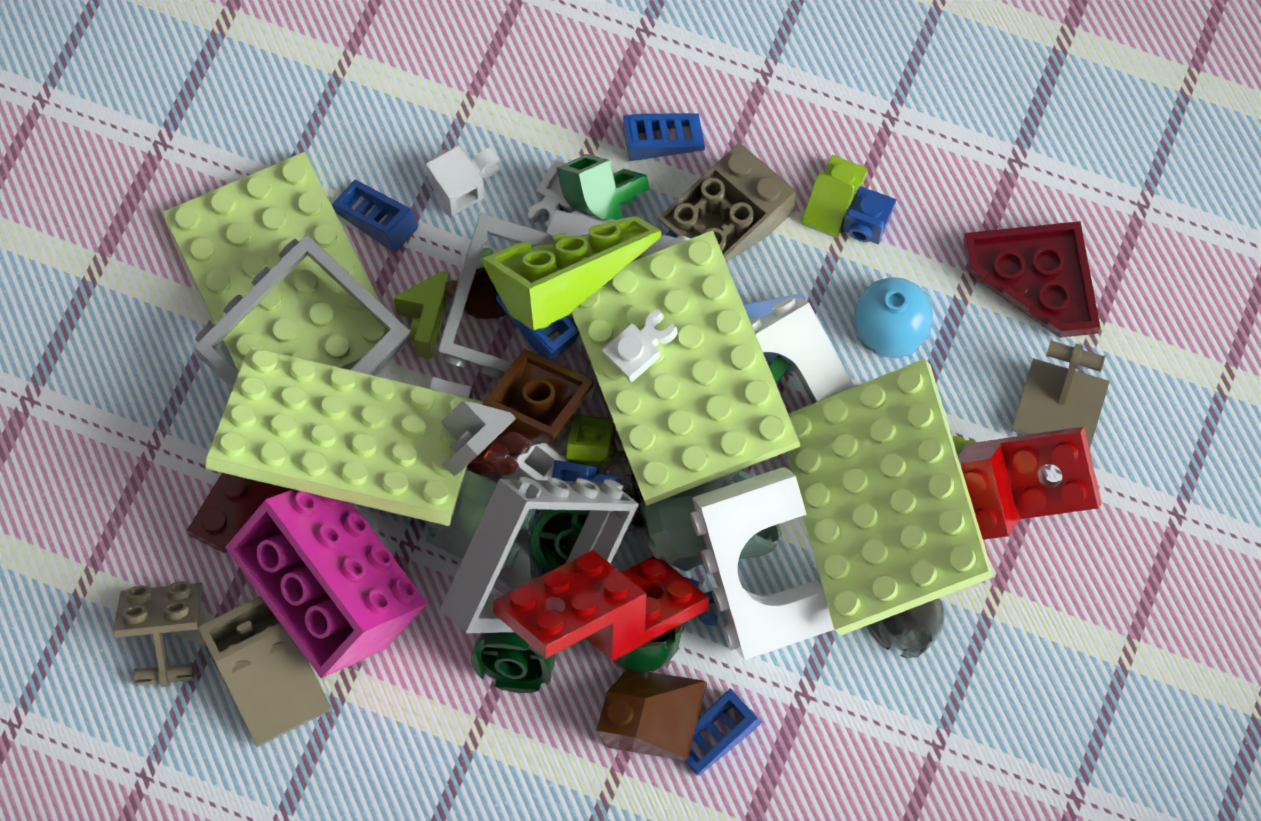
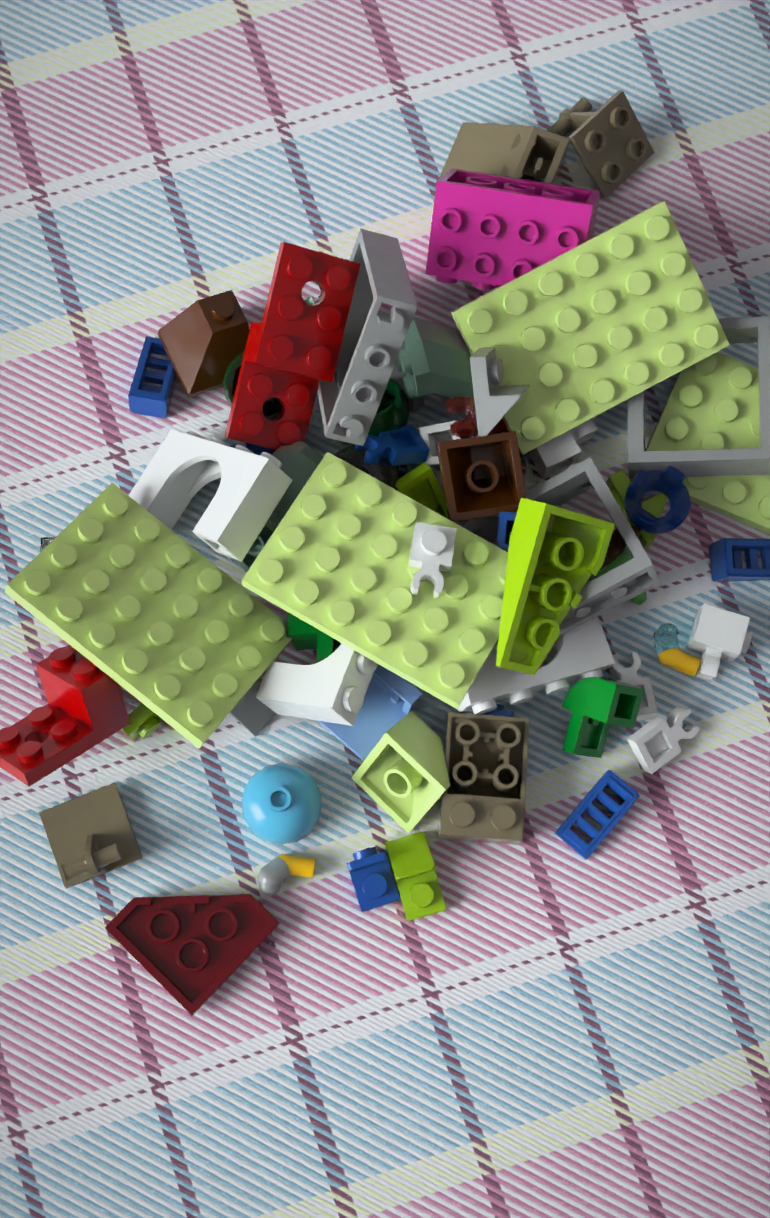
camera: 140 degrees right, 10 degrees up
none -> arm [258,854,316,895]
none -> yellowish green slope [351,711,450,833]
none -> clear blue piece [624,466,692,534]
none -> white plate [627,707,700,774]
none -> arm [653,623,701,677]

